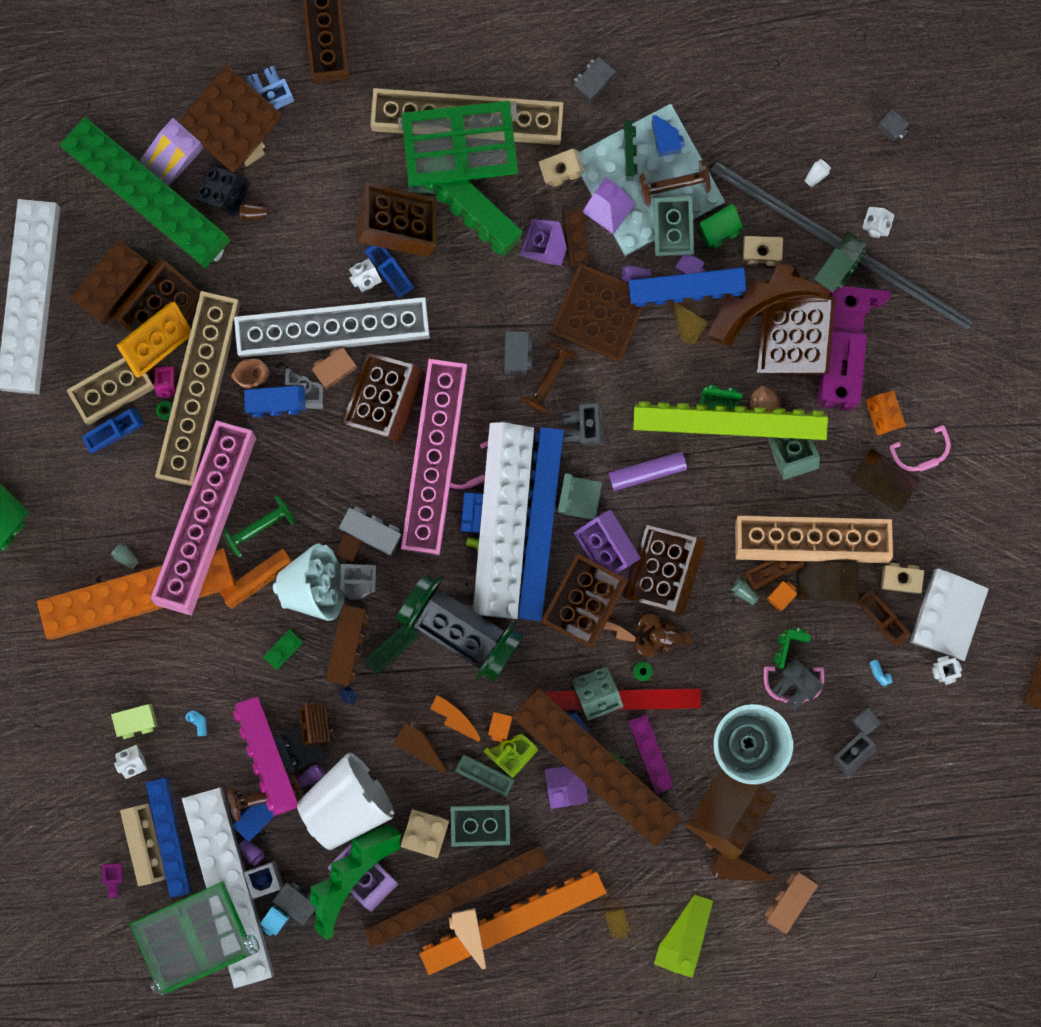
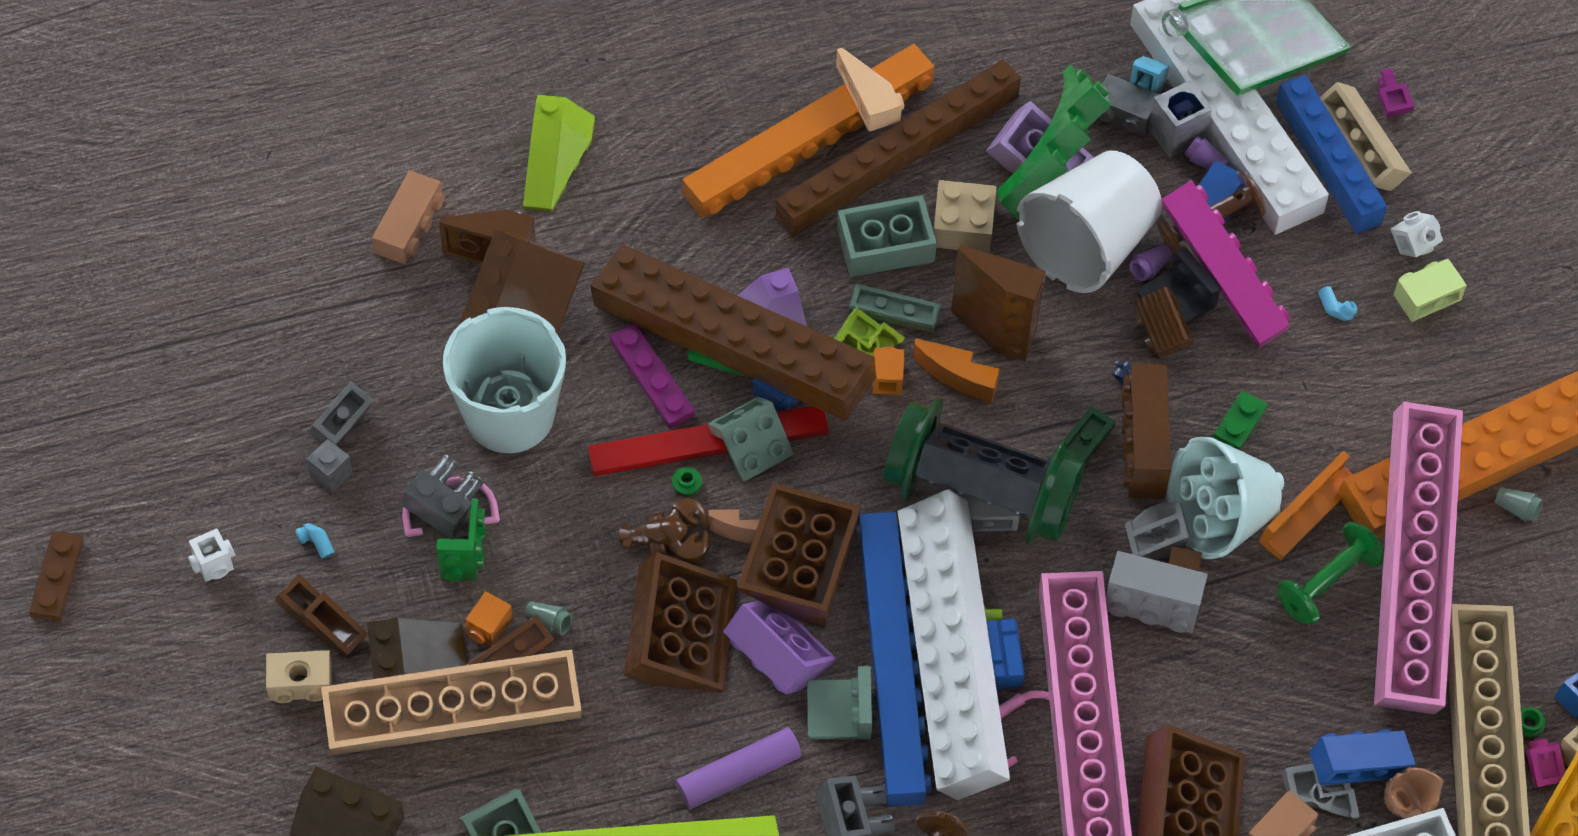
camera: 170 degrees right, 25 degrees down
clear yellow brick [604,908,631,940] -> none
white slope [909,569,988,661] -> none

